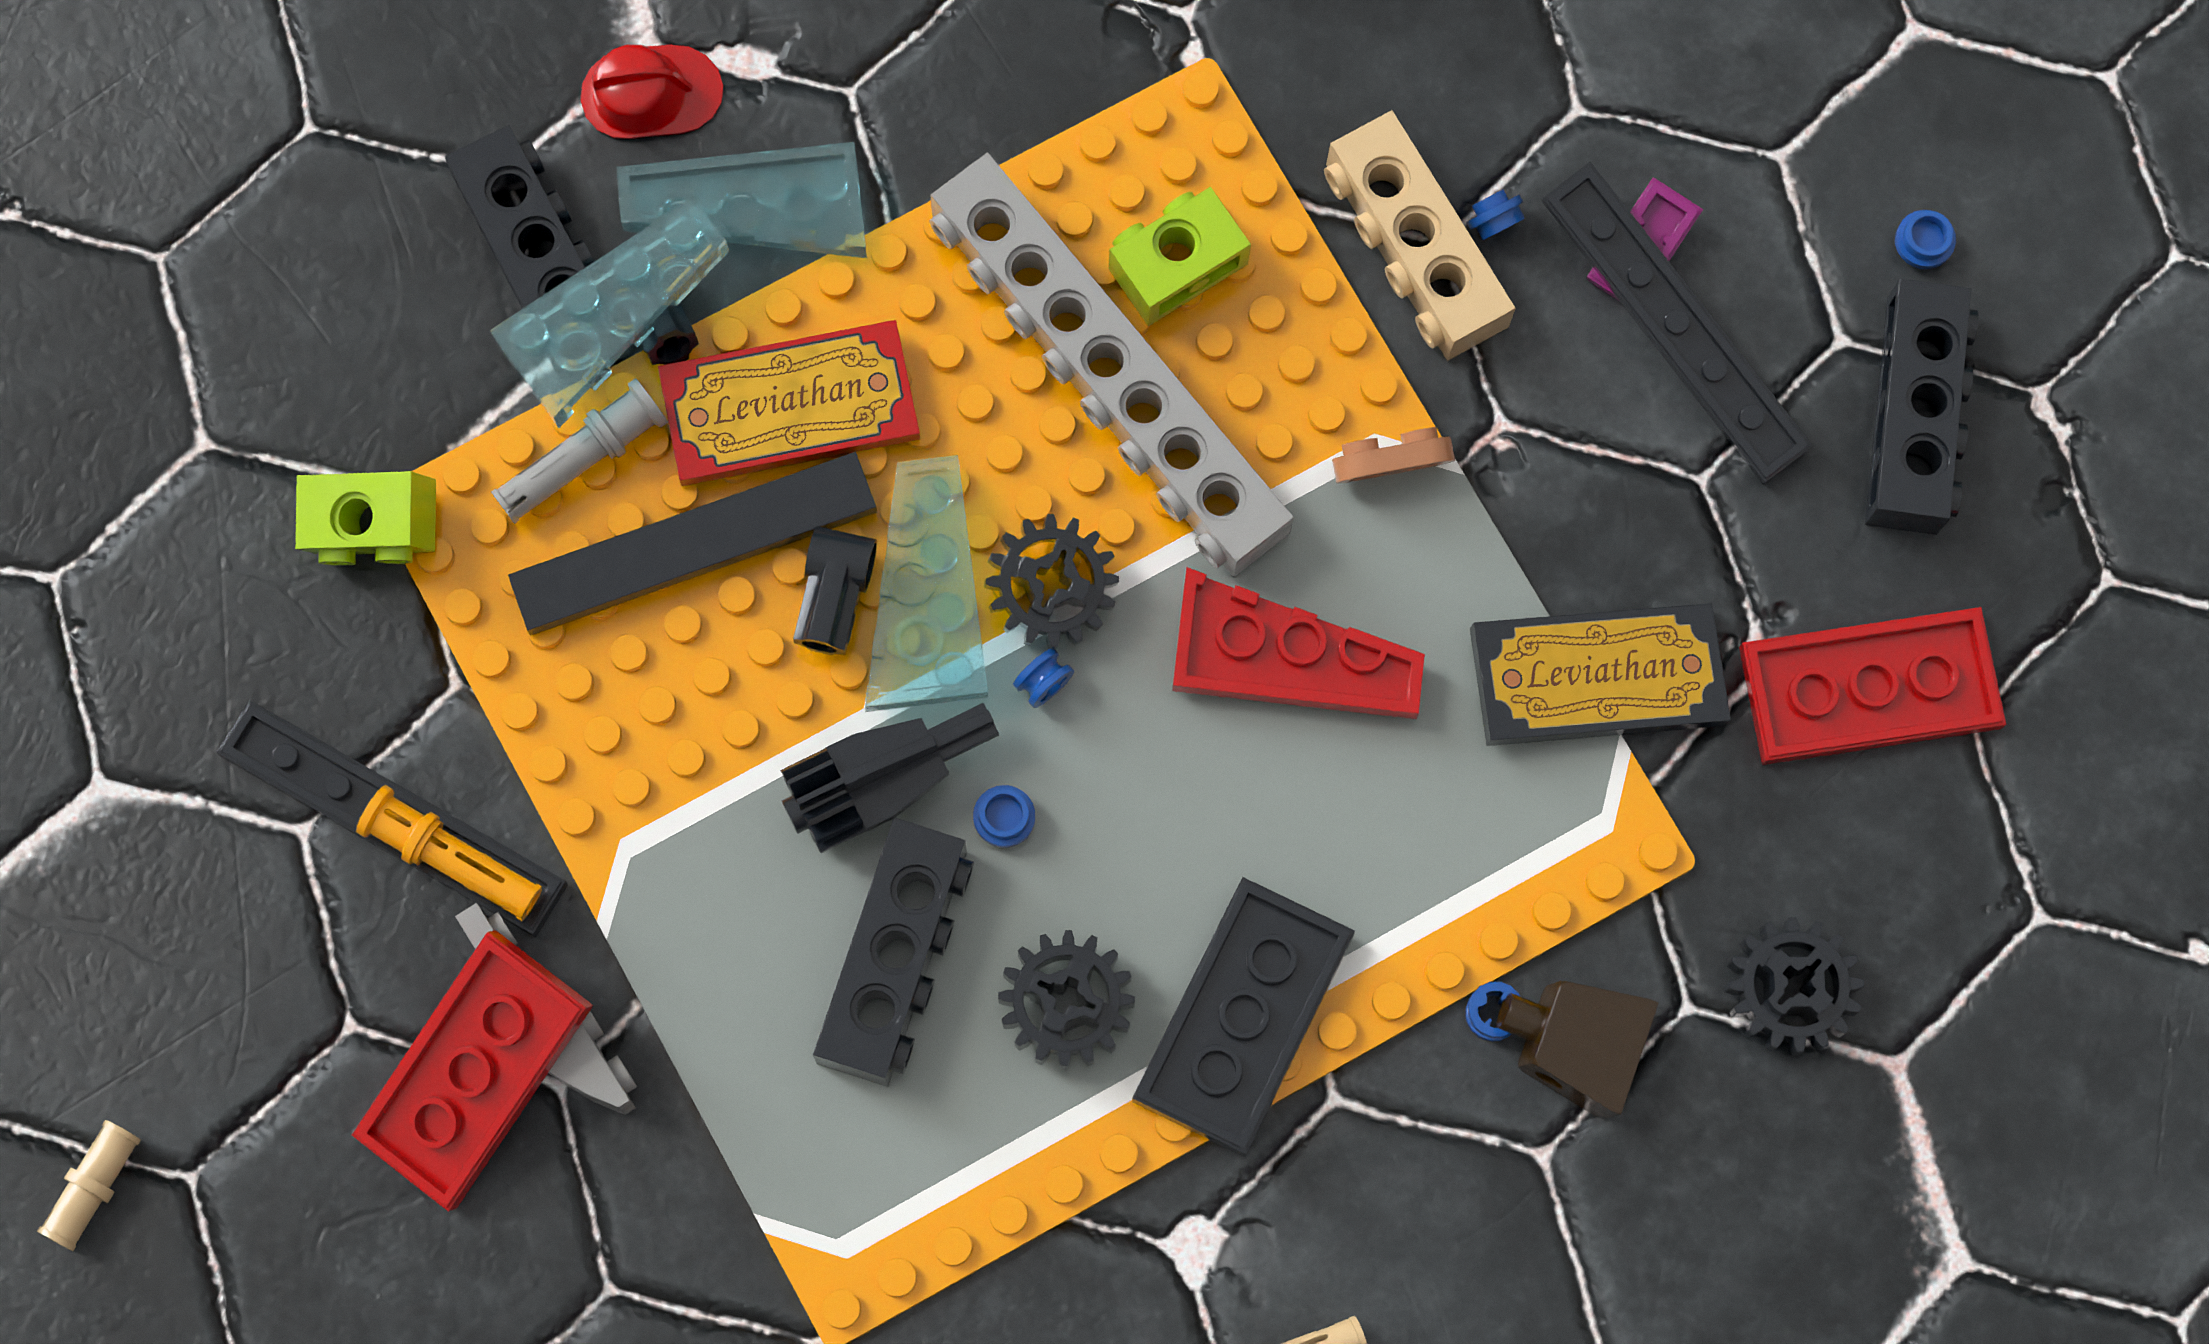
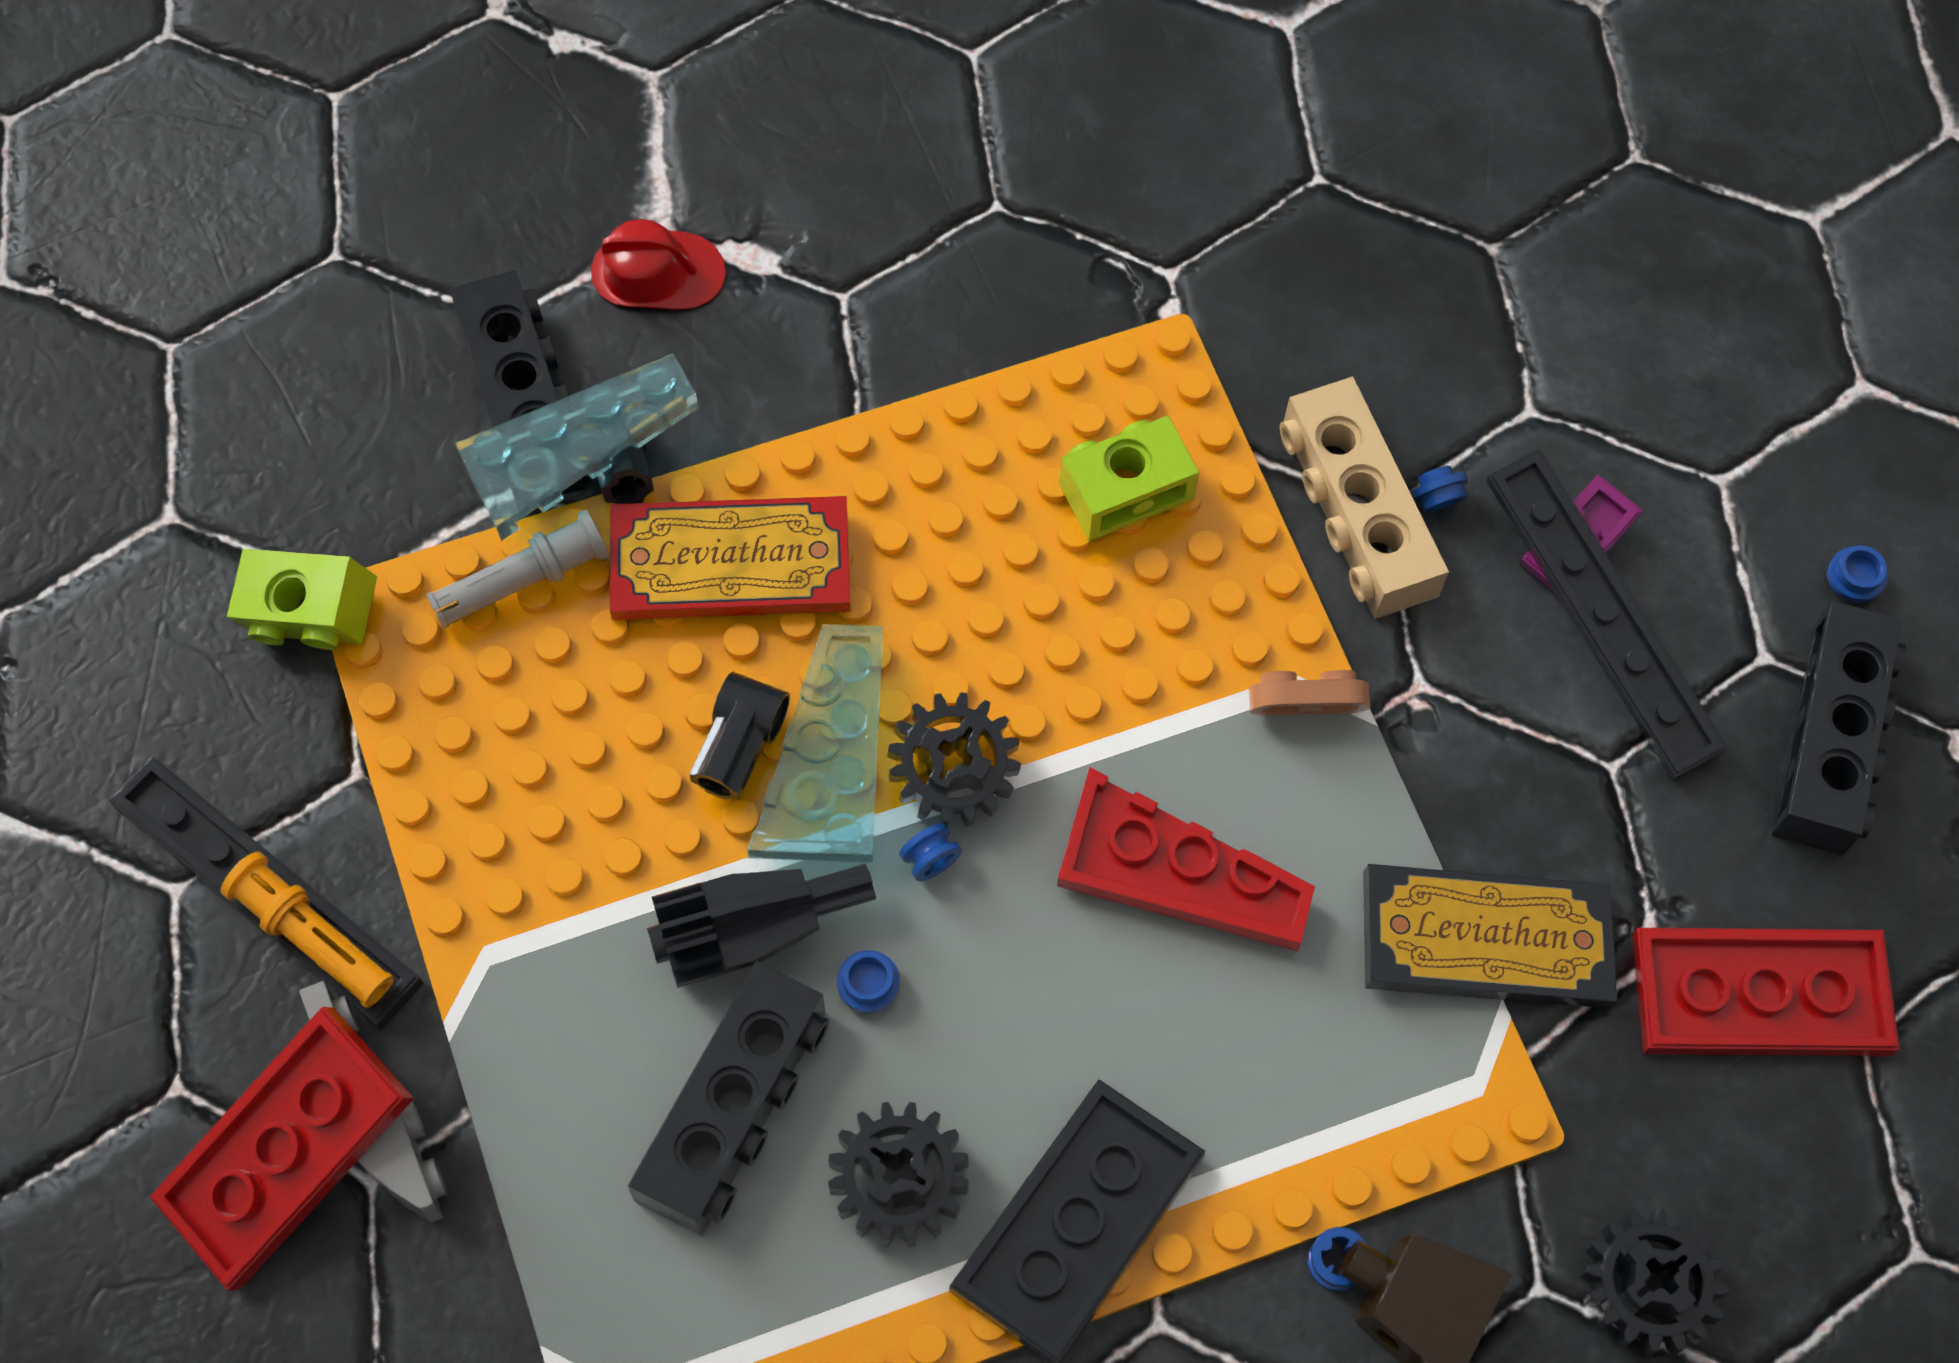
camera: 10 degrees right, 10 degrees down
black tile [508,452,877,636] -> none
clear light blue wing [616,142,867,258] -> none
light grey brick [929,152,1294,577] -> none

